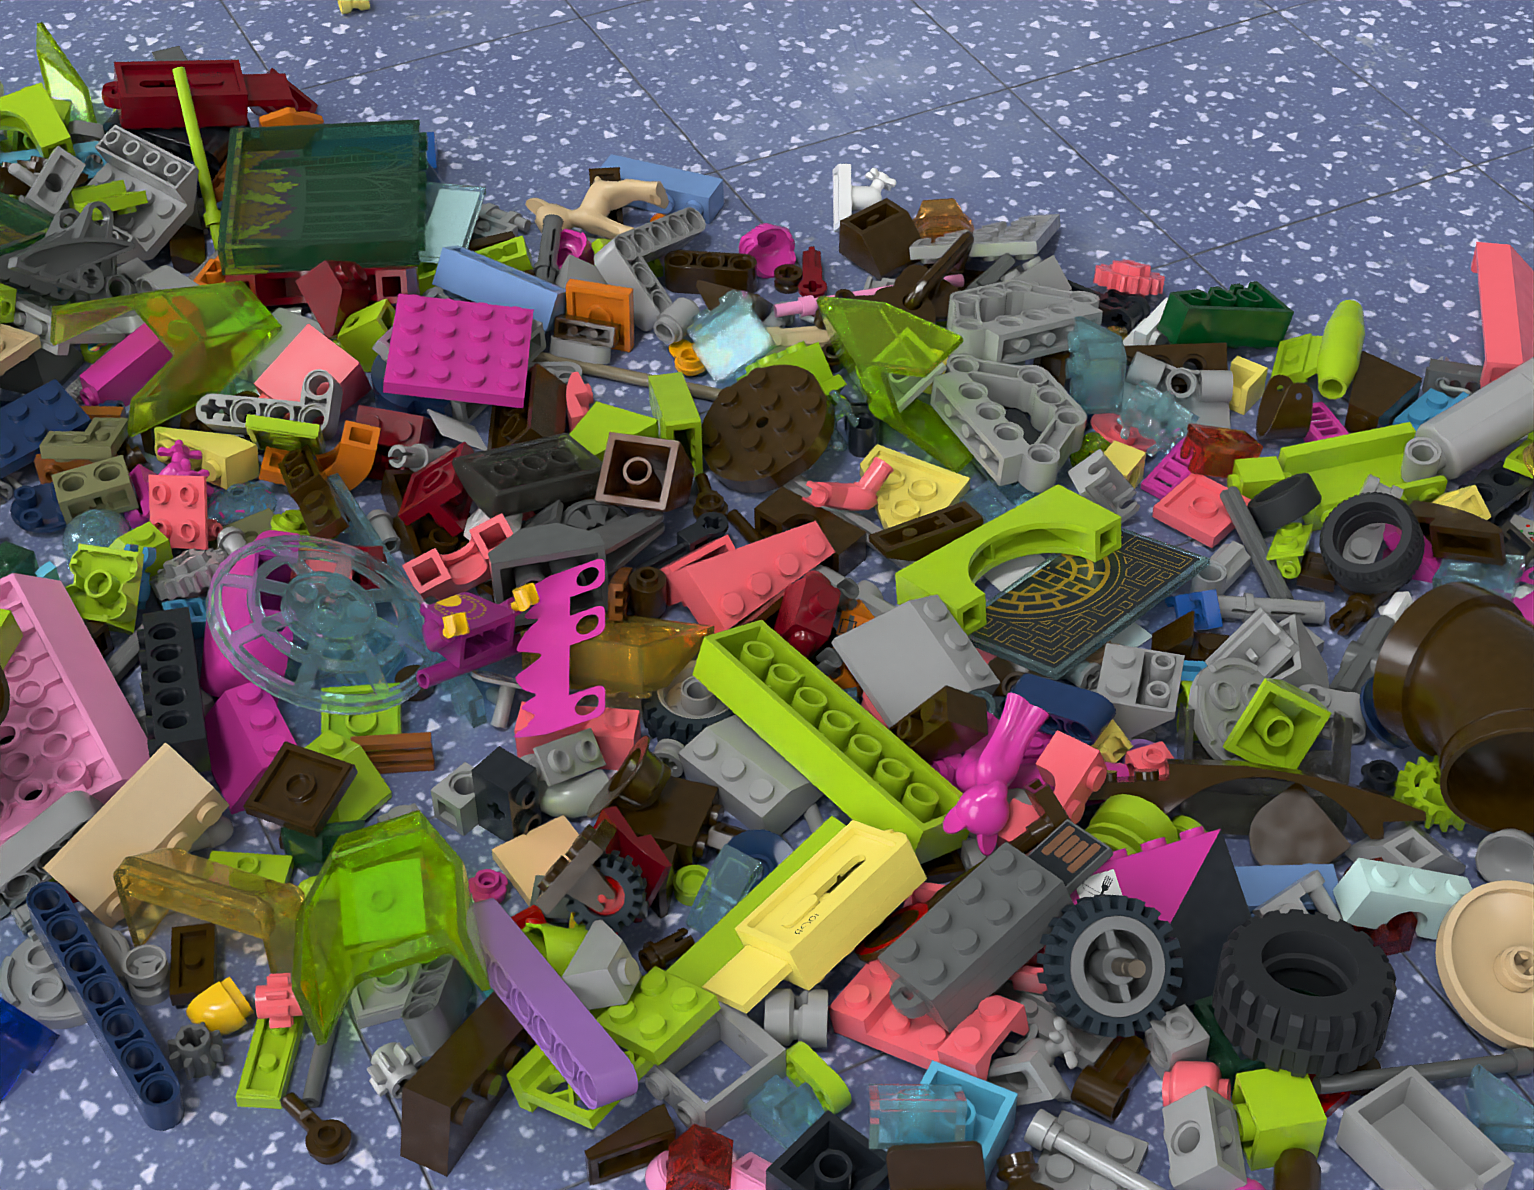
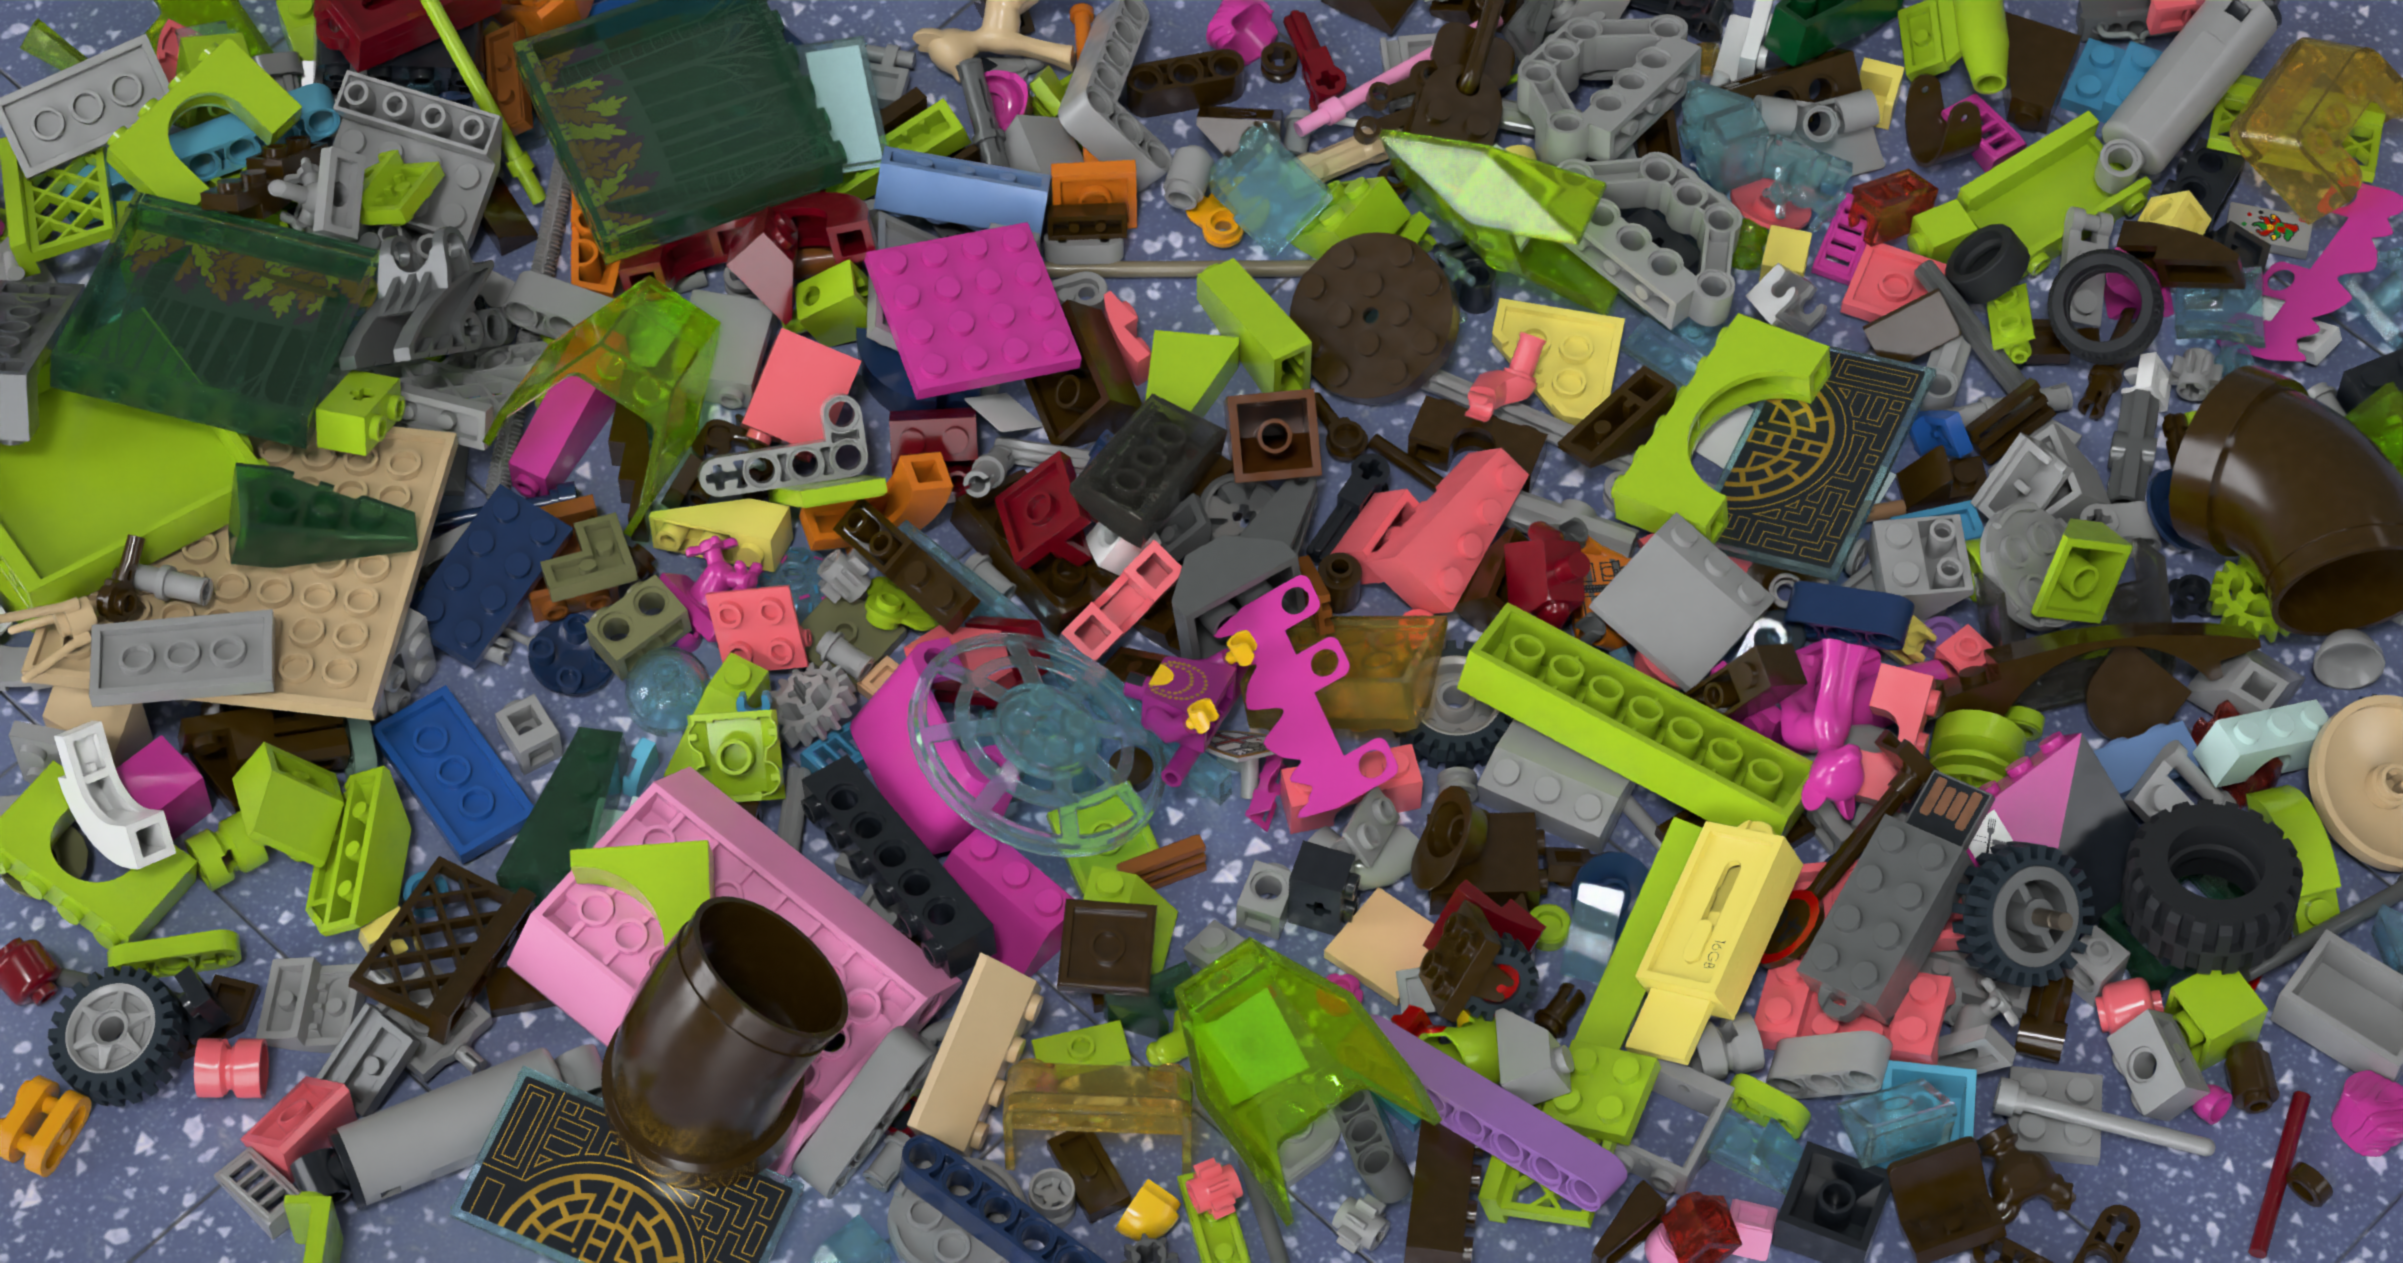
camera: 20 degrees left, 15 degrees up
none -> light grey gear [817,549,871,604]
none -> dark pink piece [1245,754,1288,832]
none -> light grey beam [1766,1031,1893,1099]
none -> slope [1863,287,1962,366]
none -> dark brown tile [1965,378,2056,465]
none -> lime arch [2246,785,2341,936]

